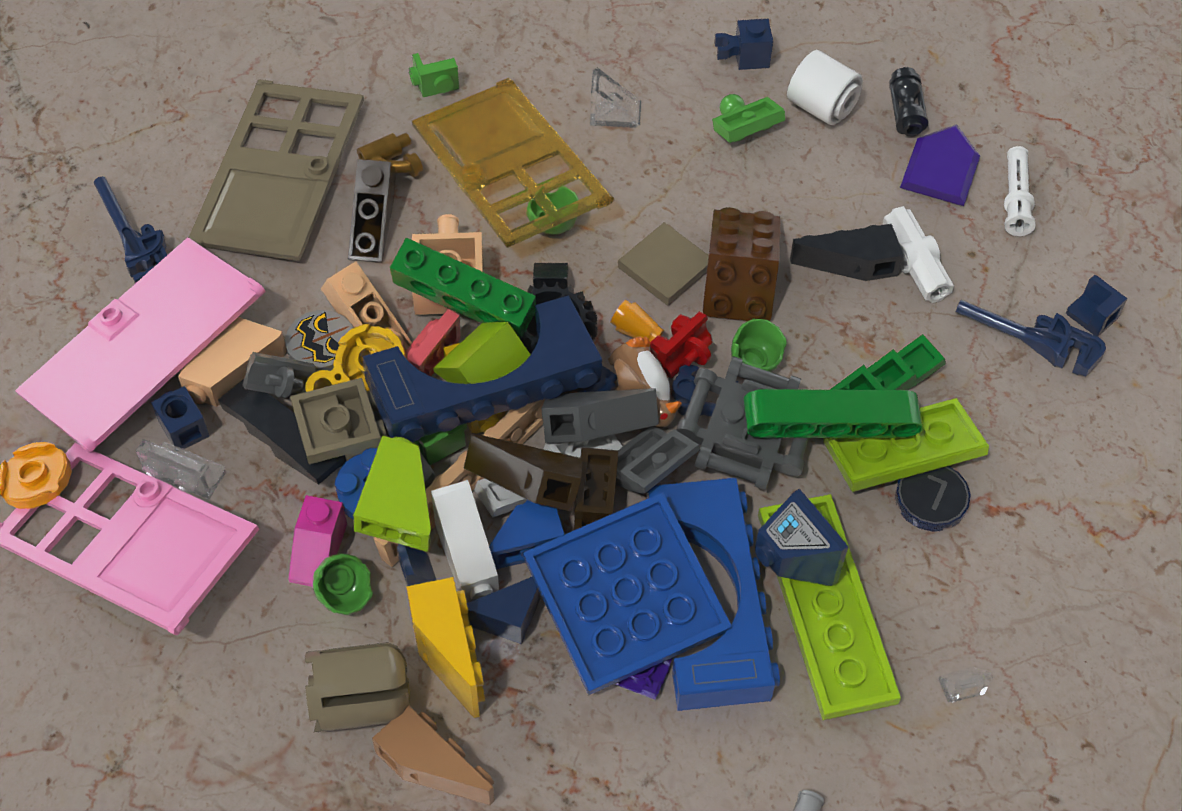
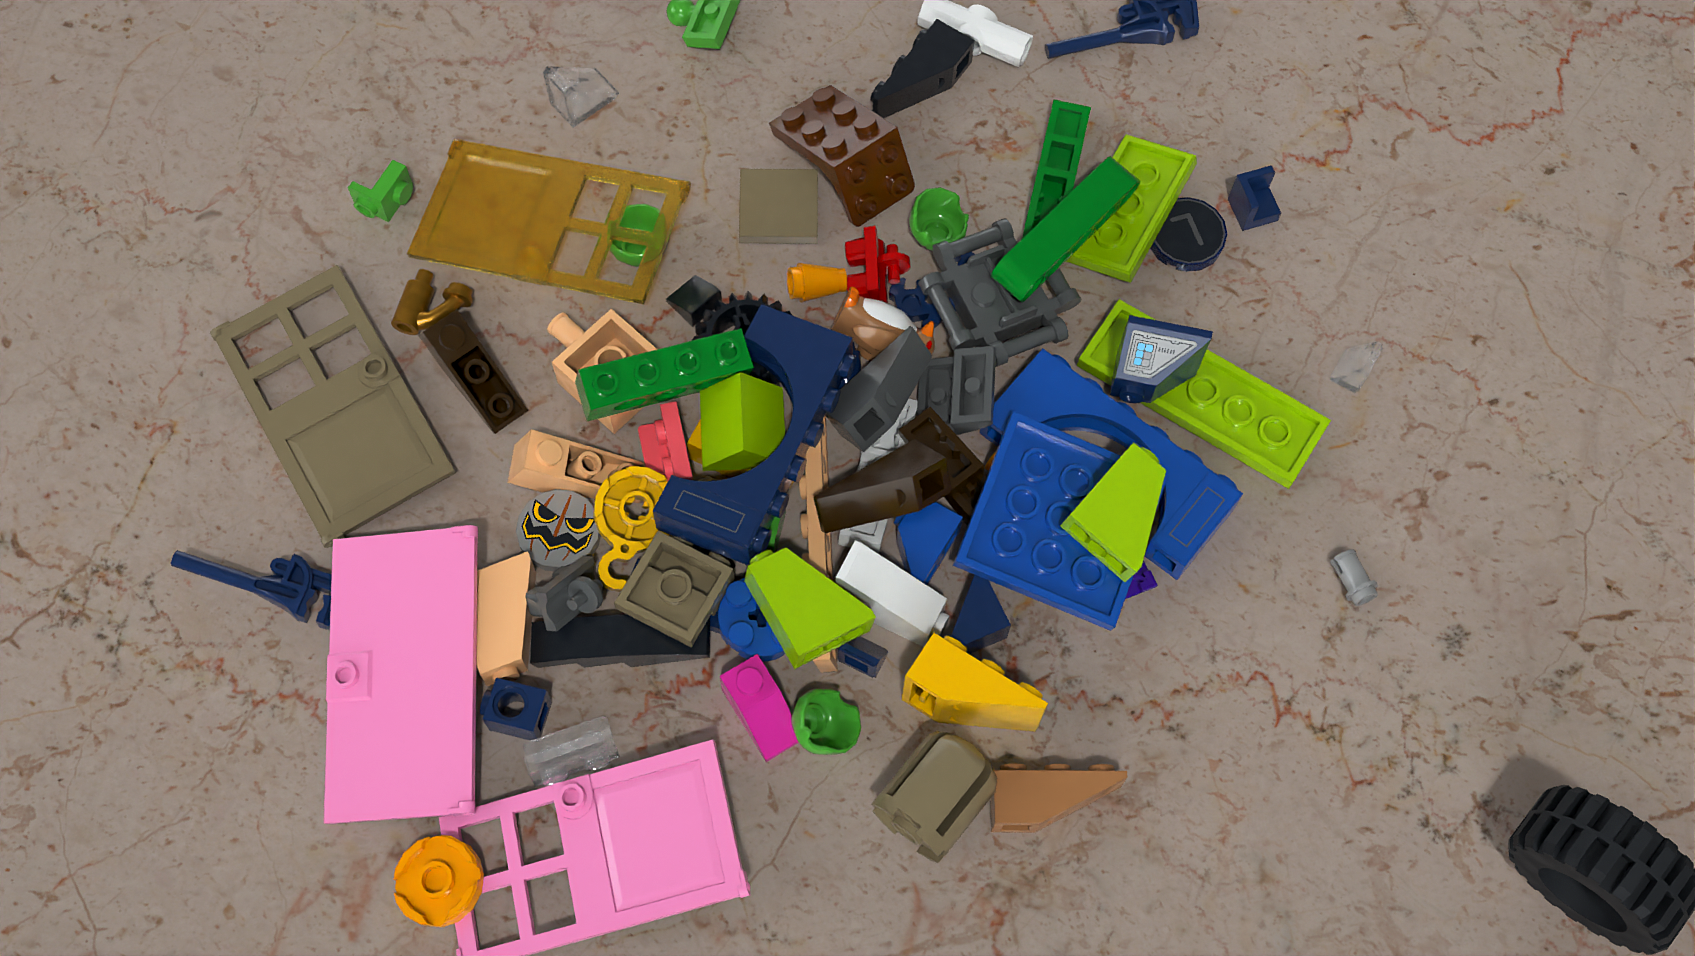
camera: 45 degrees left, 10 degrees up
none -> lime slope [1060,442,1166,582]
none -> dark blue panel [1228,165,1281,231]

